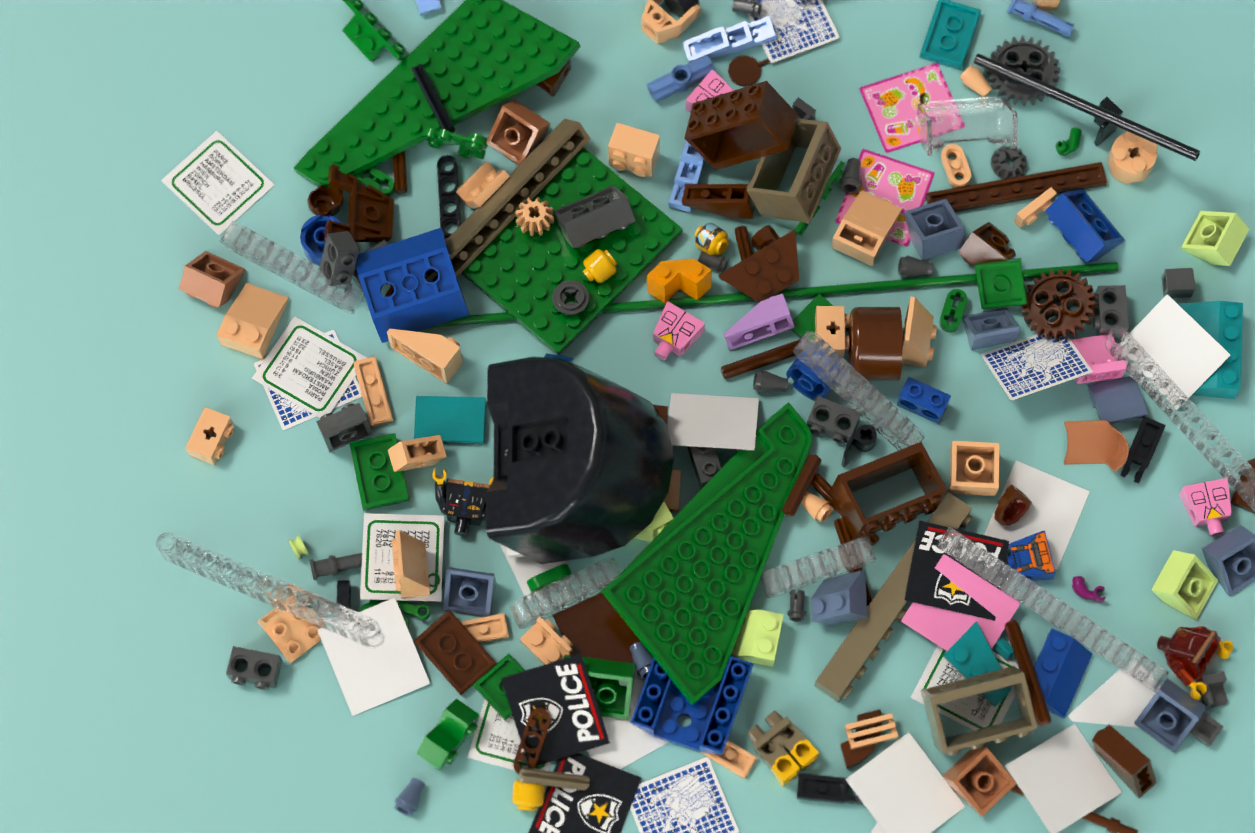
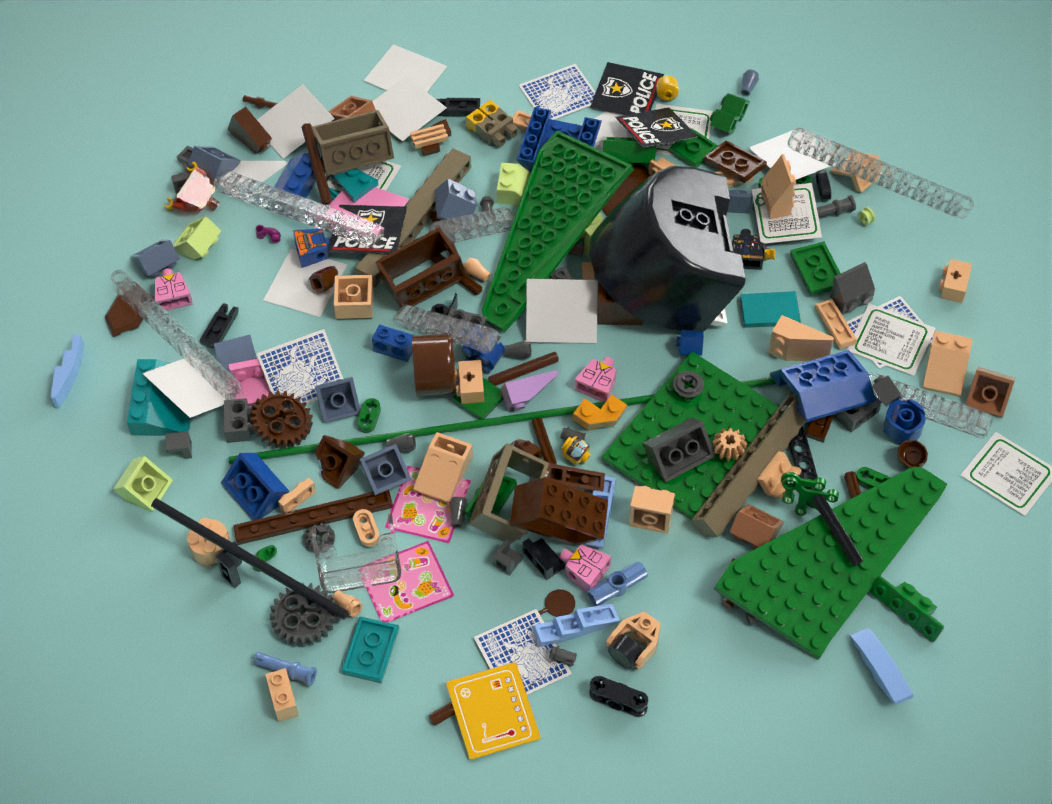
camera: 175 degrees right, 15 degrees down
dark grey brick [226,646,283,690] -> none
reddish brown wing [324,164,394,242] -> none
light nougat brick [388,435,447,472] -> none
reddish brown beam [513,707,552,774] -> none
dark tan axle [519,768,590,790] -> none
yellow head [583,249,617,283] -> none
reddish brown wing [718,230,799,303] -> none
reddish brown axle [782,454,822,517] -> none
light nougat slope [902,296,937,368] -> none
green tile [975,258,1028,309] -> none
nougat piece [1064,420,1129,472] -> none

